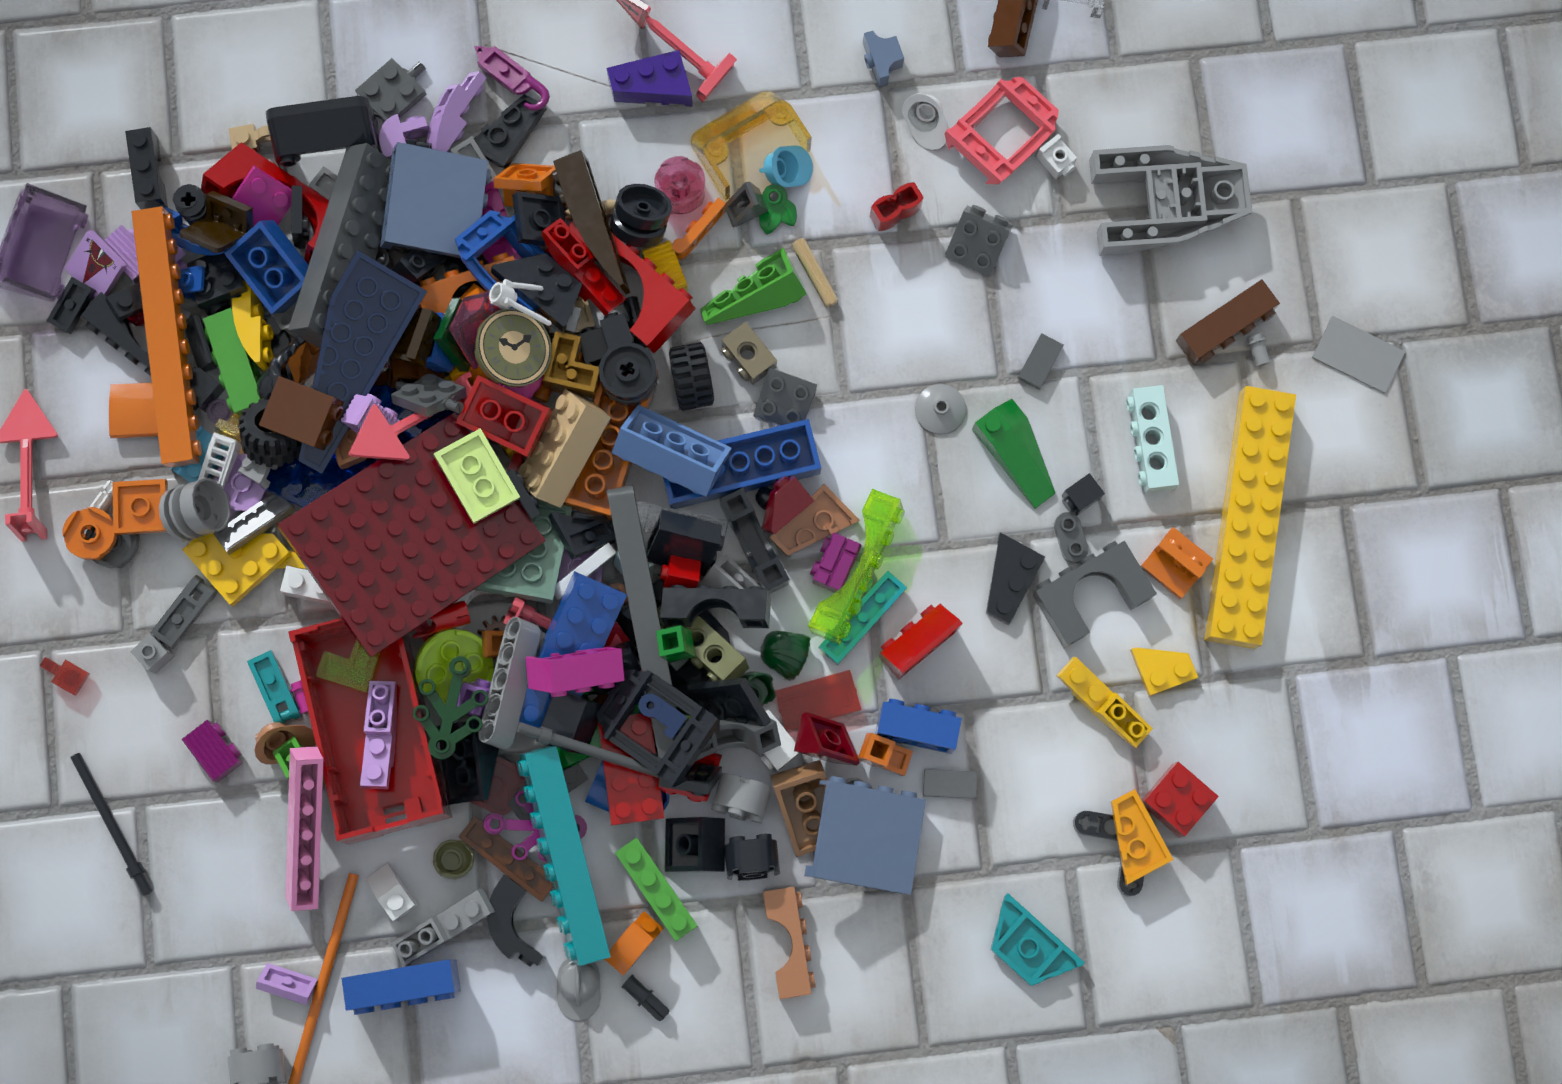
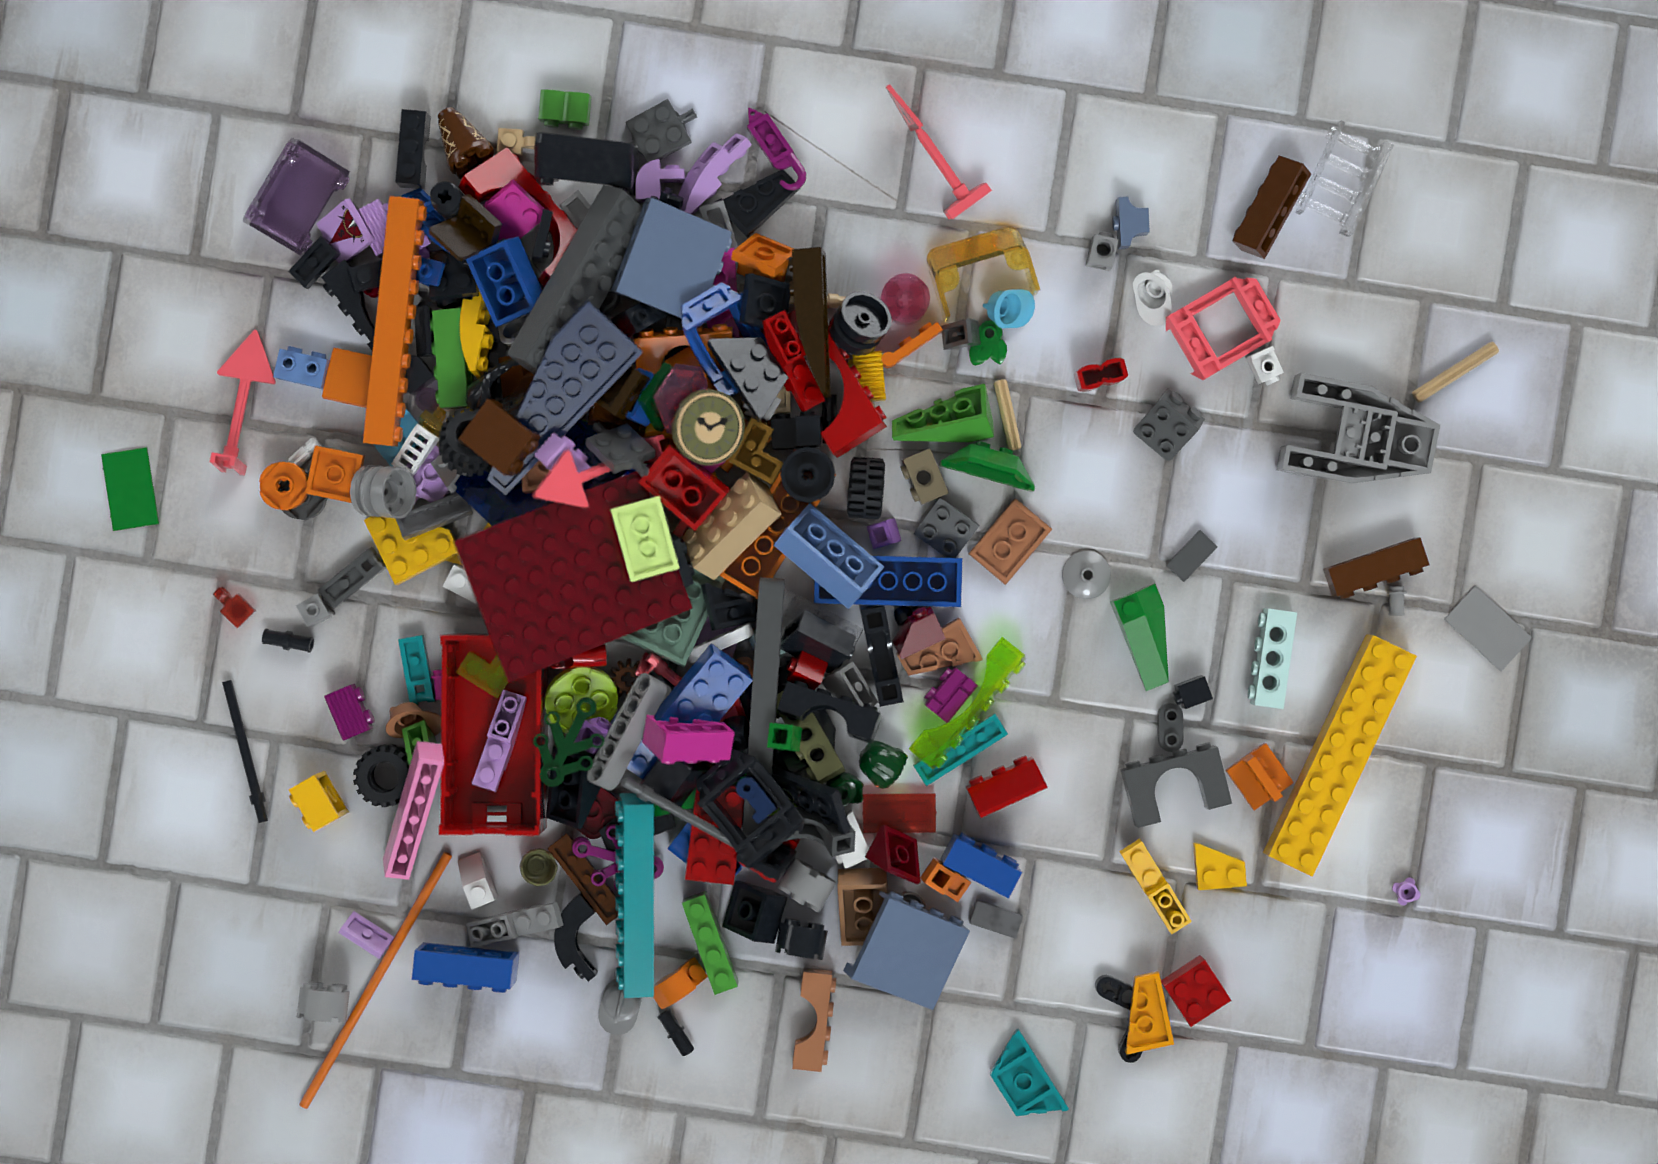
camera: 25 degrees right, 10 degrees up
dark orange tile [482,630,504,658] -> none
white plant [489,279,552,326] -> none
dark purple wedge [606,50,693,107] -> none
black wing [986,532,1045,625] -> none
none -> black pin [262,629,314,653]
none -> medium blue brick [273,346,330,389]
none -> yellow brick [289,771,349,832]
none -> black tyre [353,744,410,807]
none -> reddish brown cone [438,107,494,179]
none -> bright green brick [538,89,591,130]
none -> medium lavender slope [866,518,901,549]
none -> green wedge [939,441,1035,492]
none -> nougat tile [968,498,1052,585]
none -> light grey brick [1086,232,1119,271]
none -> lavender plate [1392,877,1420,906]
none -> tan axle [1412,342,1499,402]

